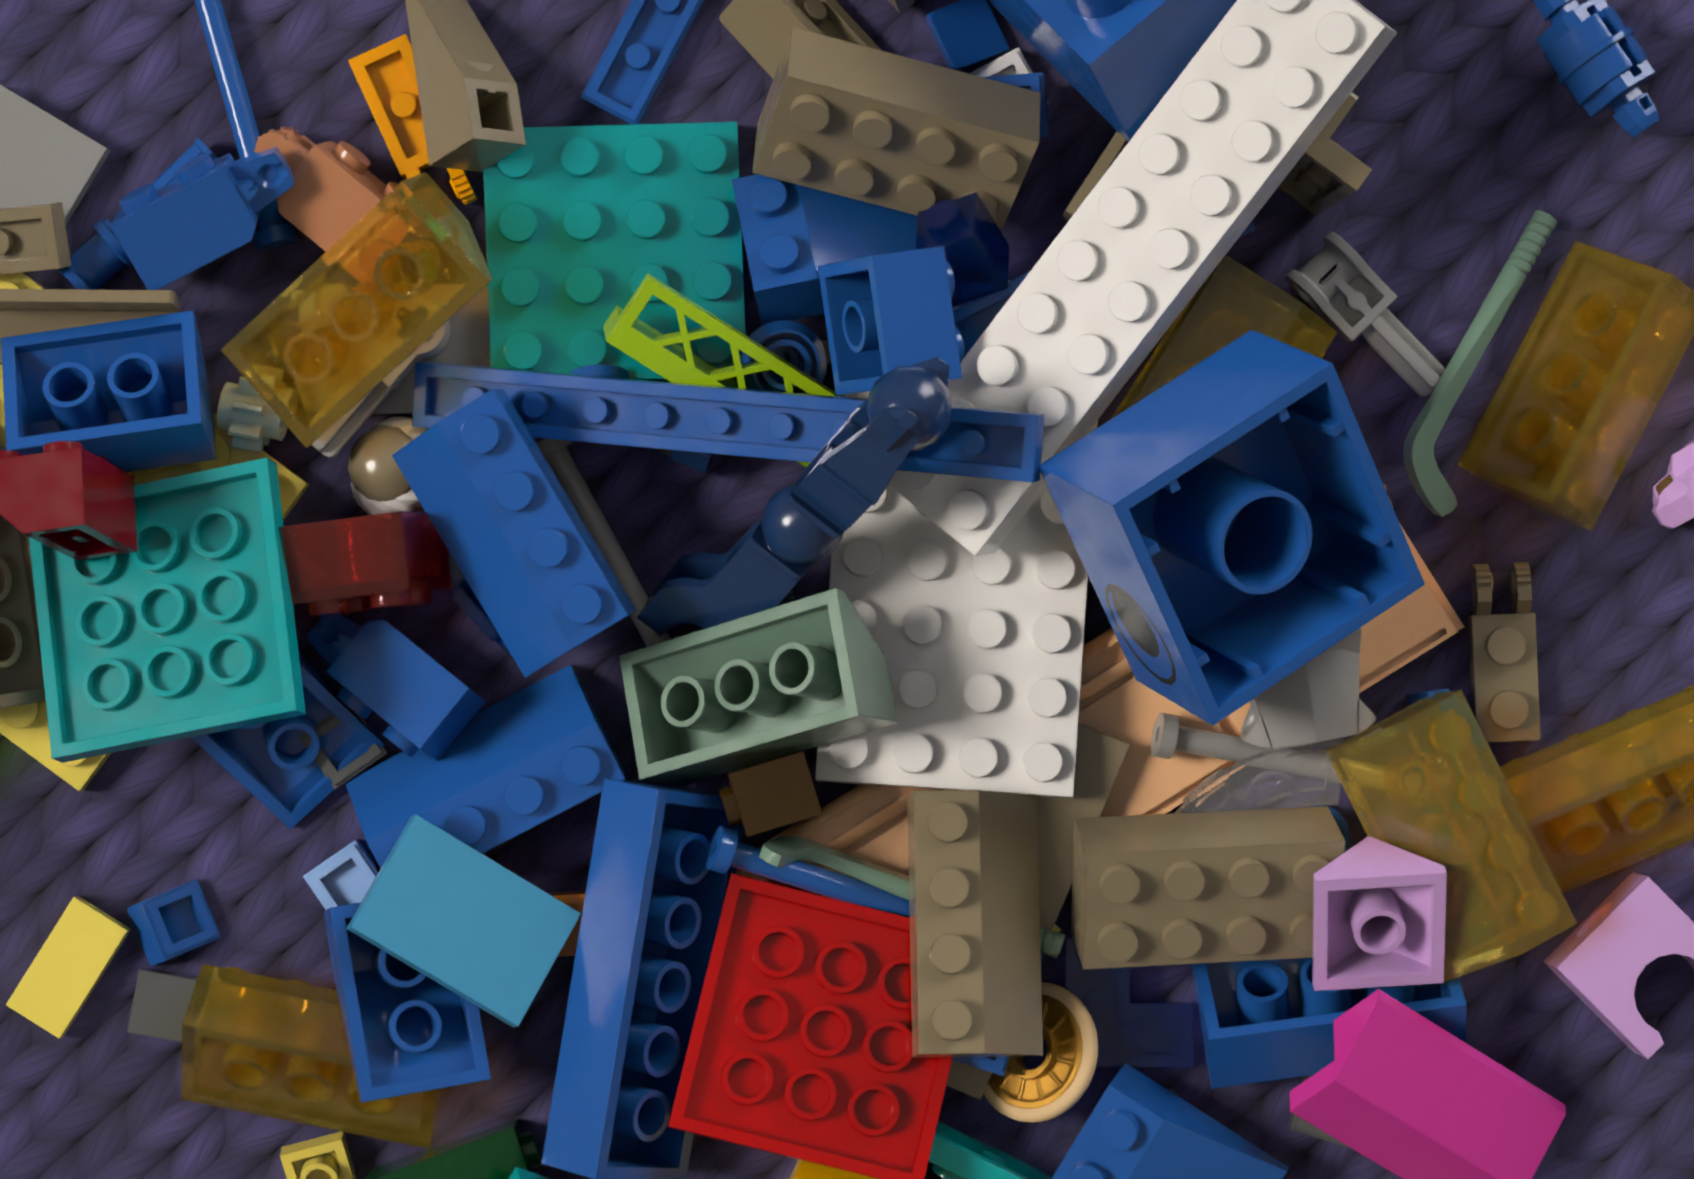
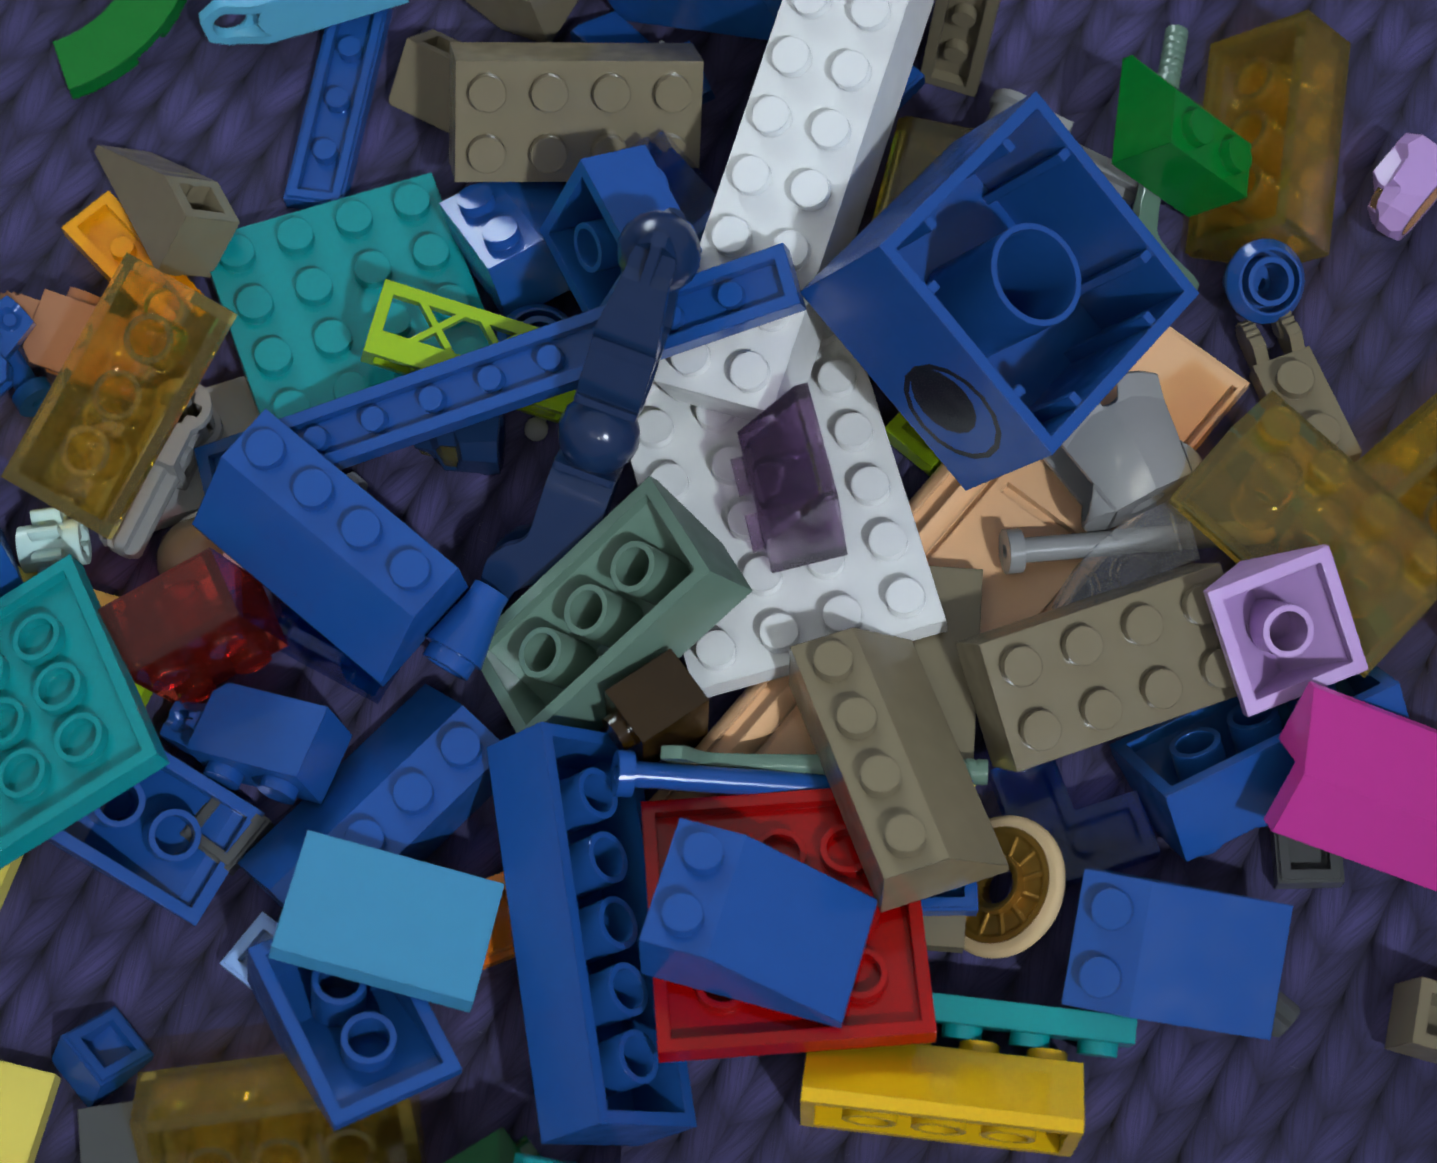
camera: 15 degrees left, 20 degrees down
none -> blue cone [422,580,509,681]
none -> blue slope [639,818,878,1028]
none -> clear purple slope [730,382,848,573]
none -> green slope [1112,55,1252,217]
none -> blue cone [1222,239,1305,324]

